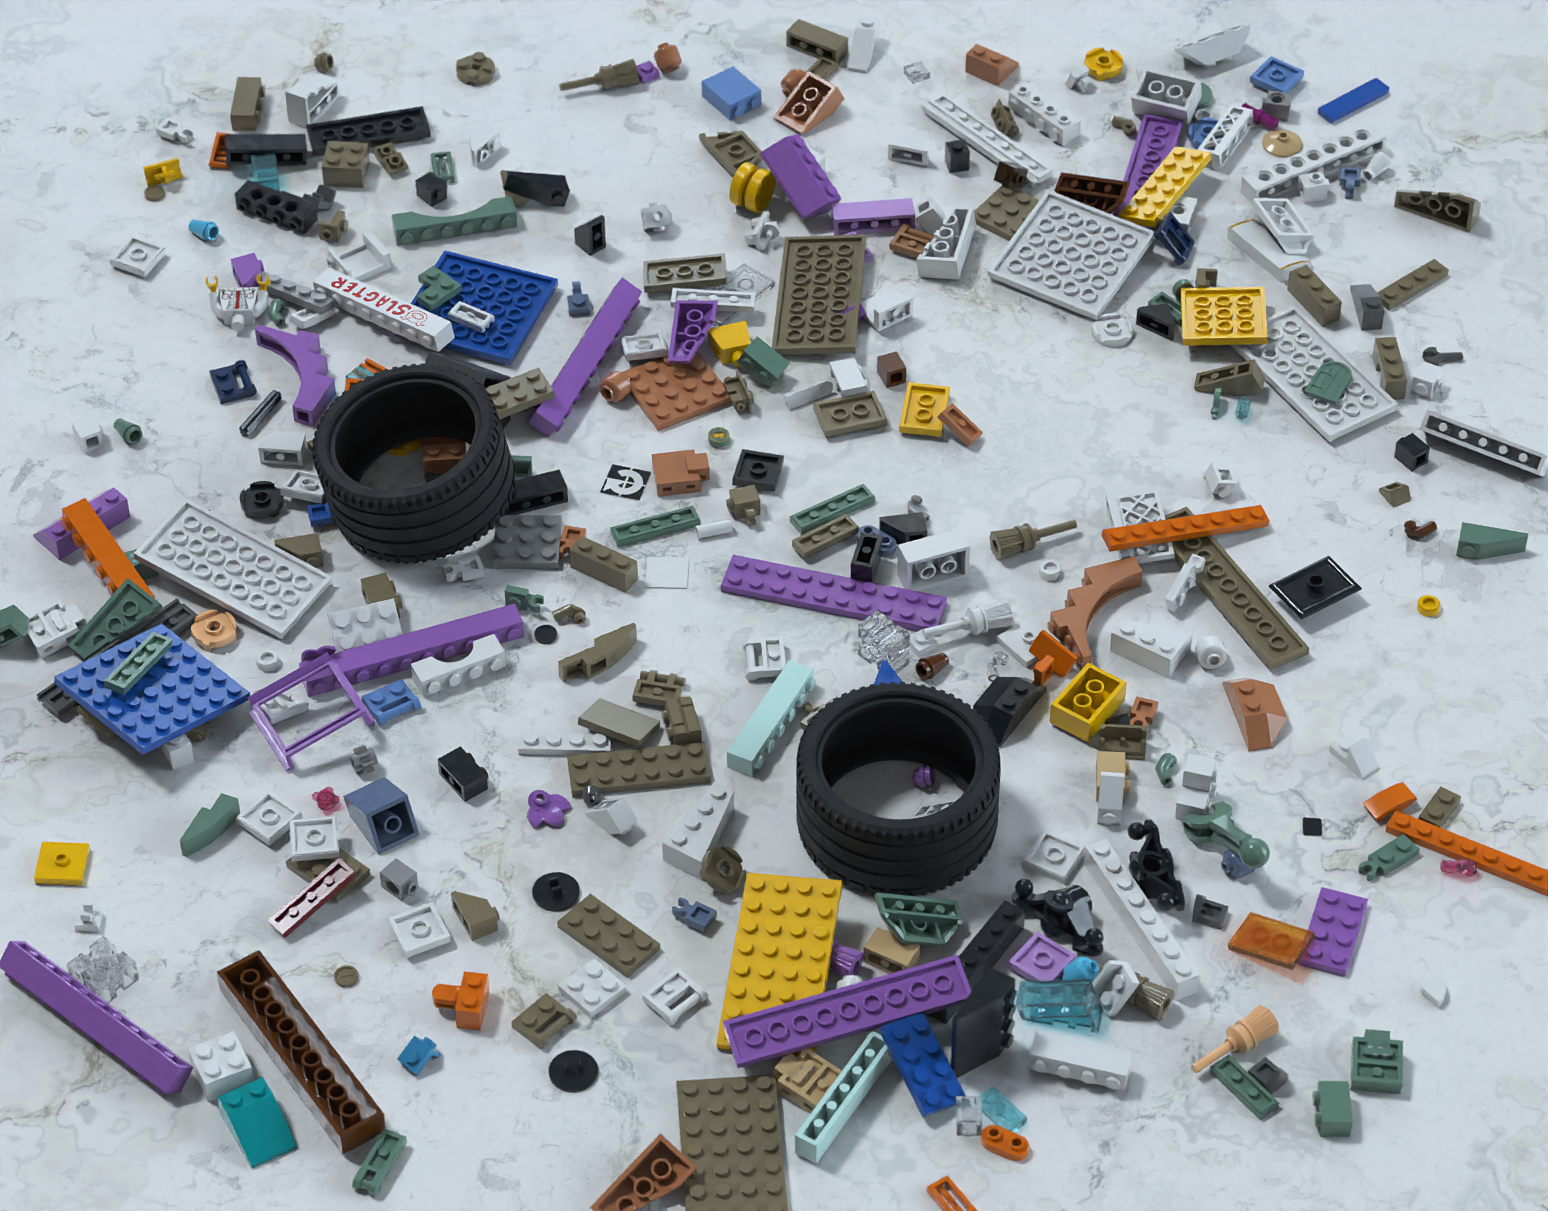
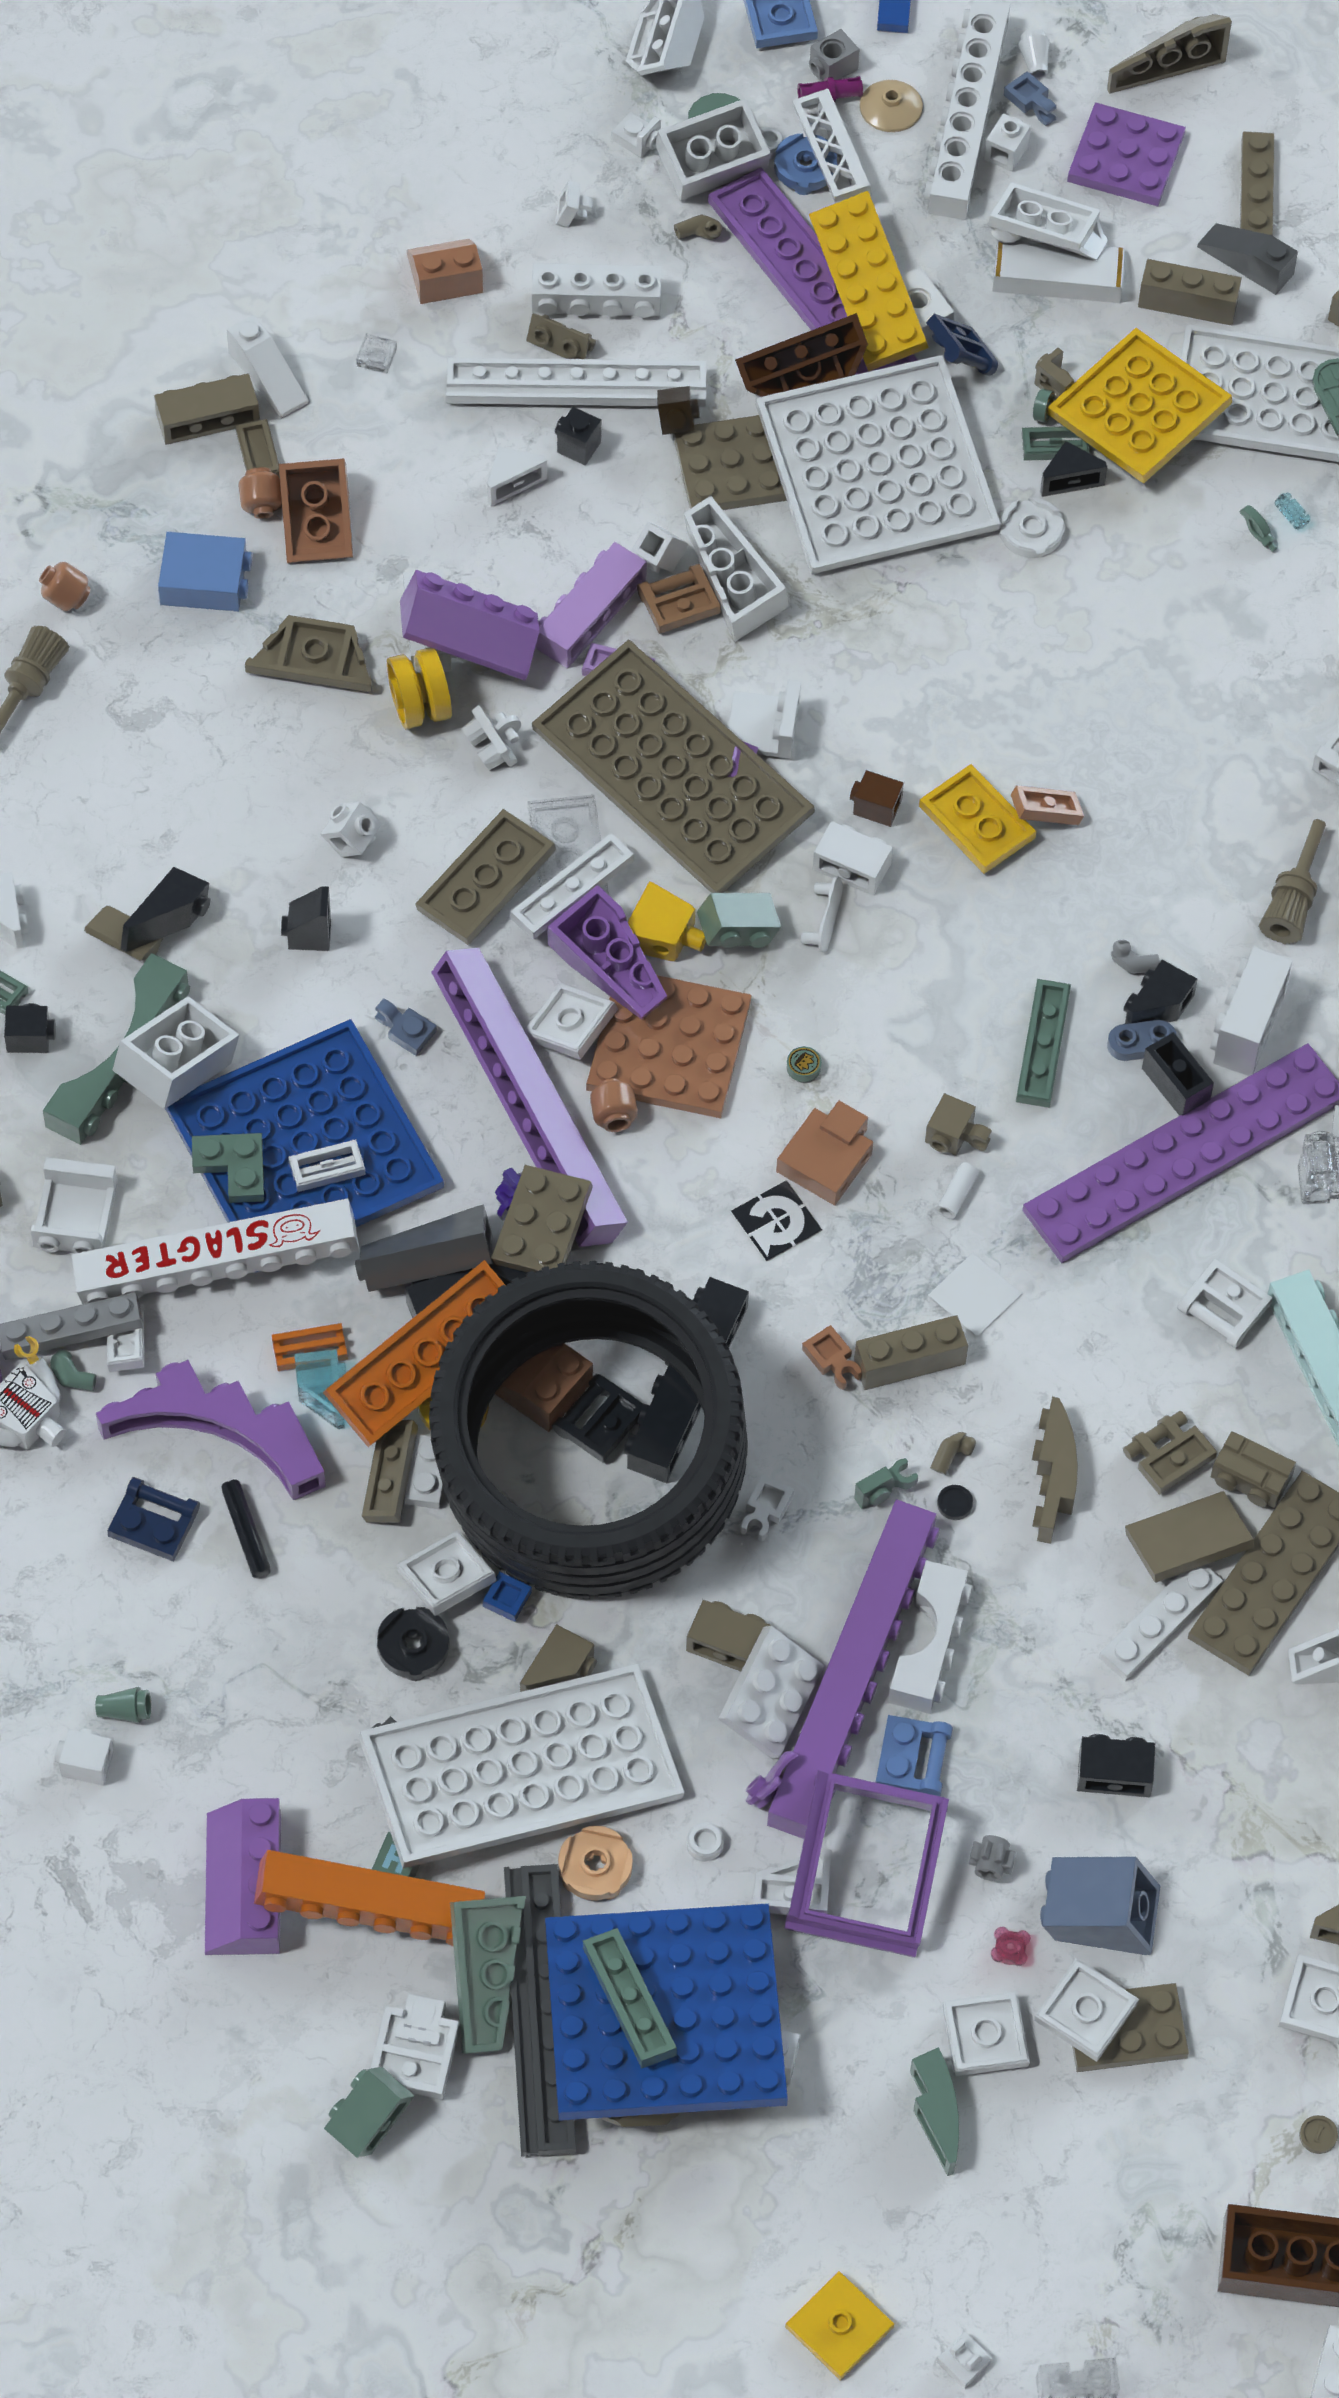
camera: 50 degrees left, 15 degrees up
white slope [258,431,307,466] -> none
plate [268,857,356,938] -> none
light grey brick [380,858,418,901] -> none
light grey plate [492,515,562,569] -> none
medium lavender plate [527,790,571,828] -> none
dark grey hinge [582,786,601,805] -> none
sand green tile [610,506,700,547] -> none
medium lavender plate [636,61,659,84] -> none
dark tan hinge [723,370,754,414] -> none
black plate [732,449,784,492] -> none
dark tan plate [792,514,859,559] -> none
dark tan plate [813,390,887,438] -> none
yellow plate [1084,47,1123,81] -> none
dark tan slope [1194,359,1265,396] -> none
none -> white brick [113,996,239,1109]
none -> medium lavender plate [1067,102,1186,207]

